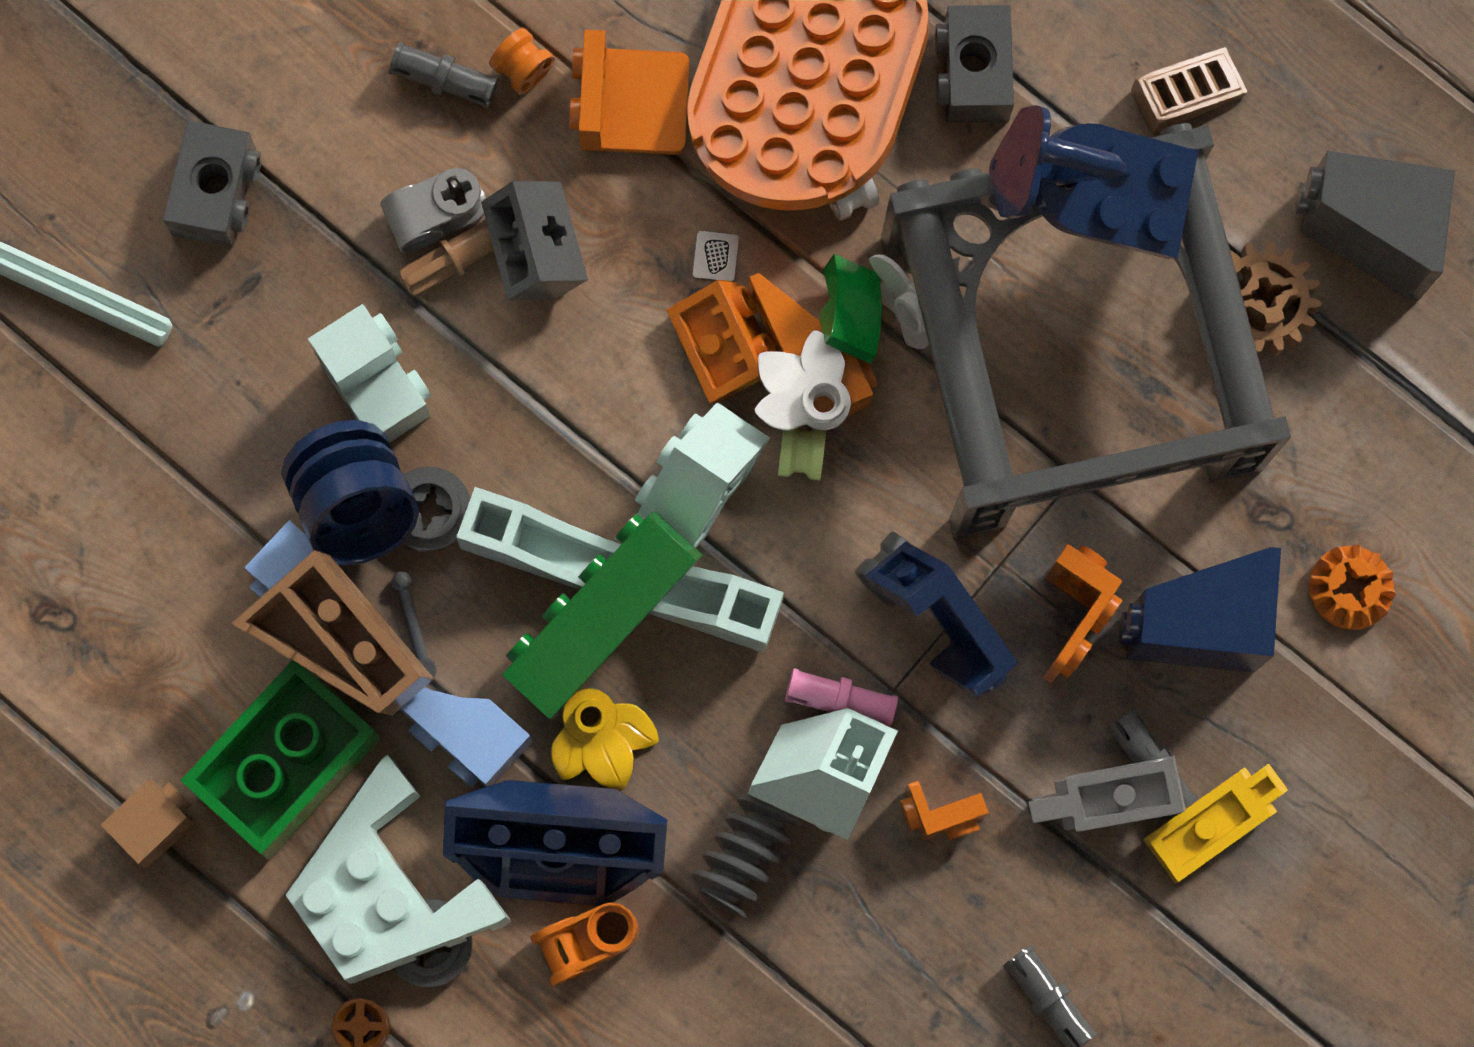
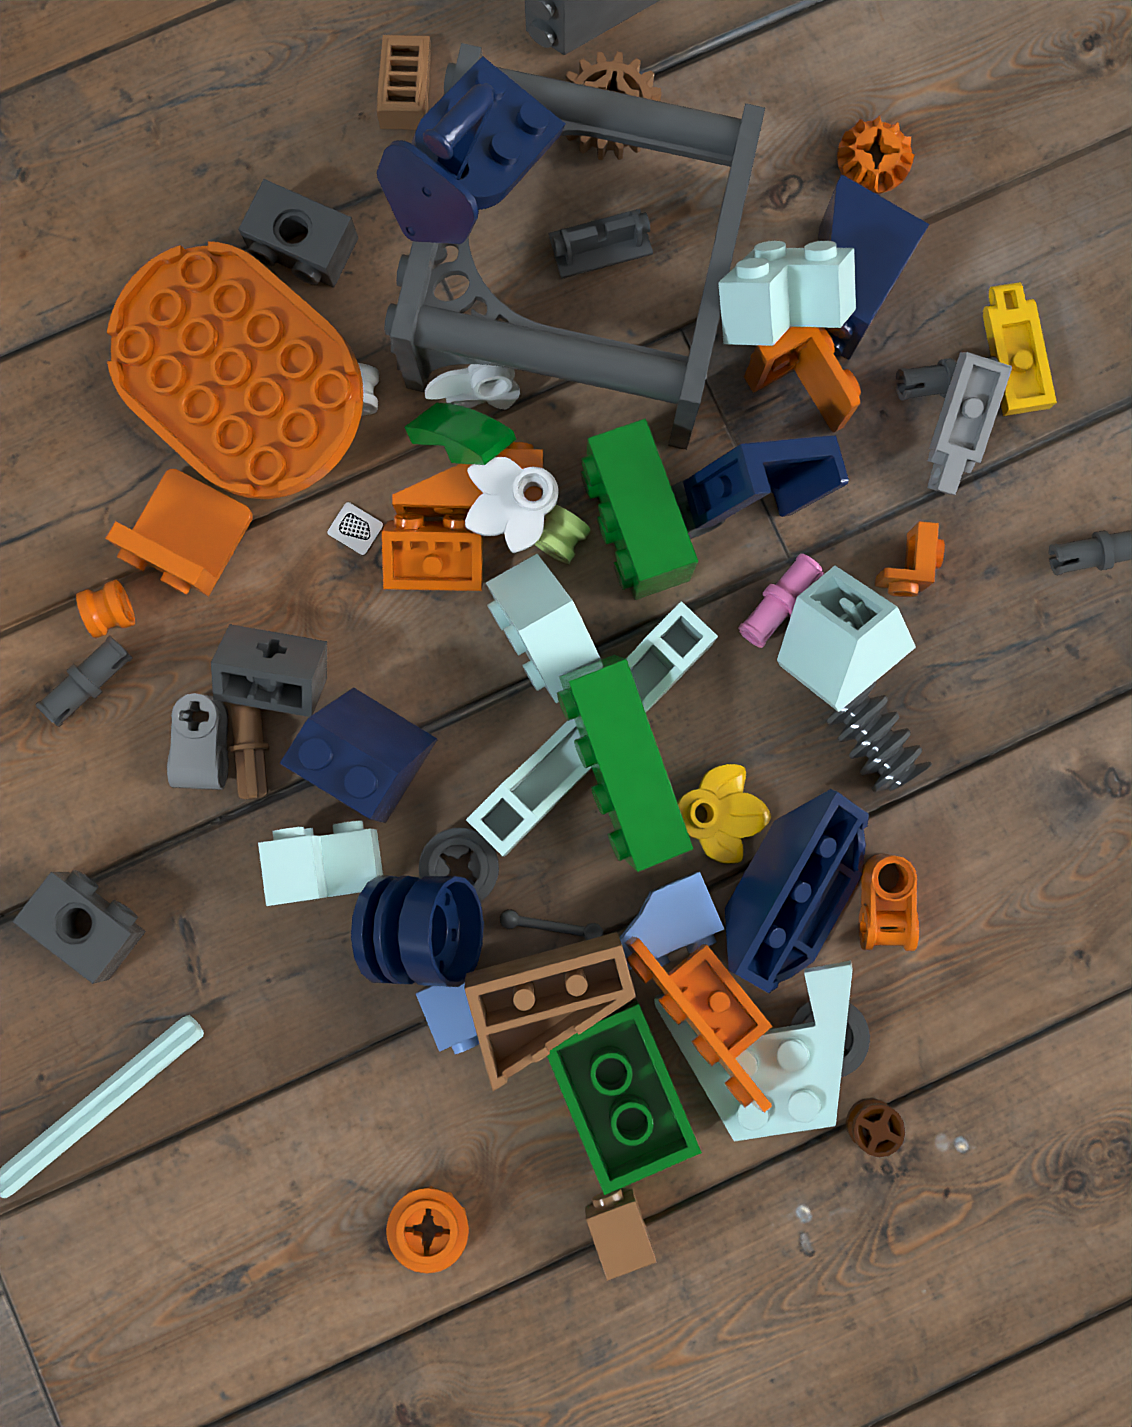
camera: 60 degrees left, 5 degrees up
none -> dark blue slope [280,687,438,823]
none -> orange gear [386,1186,470,1273]
none -> dark grey hinge [548,209,653,279]
none -> green brick [581,418,698,600]
none -> orange bracket [625,936,773,1113]
none -> light aqua brick [719,241,856,346]

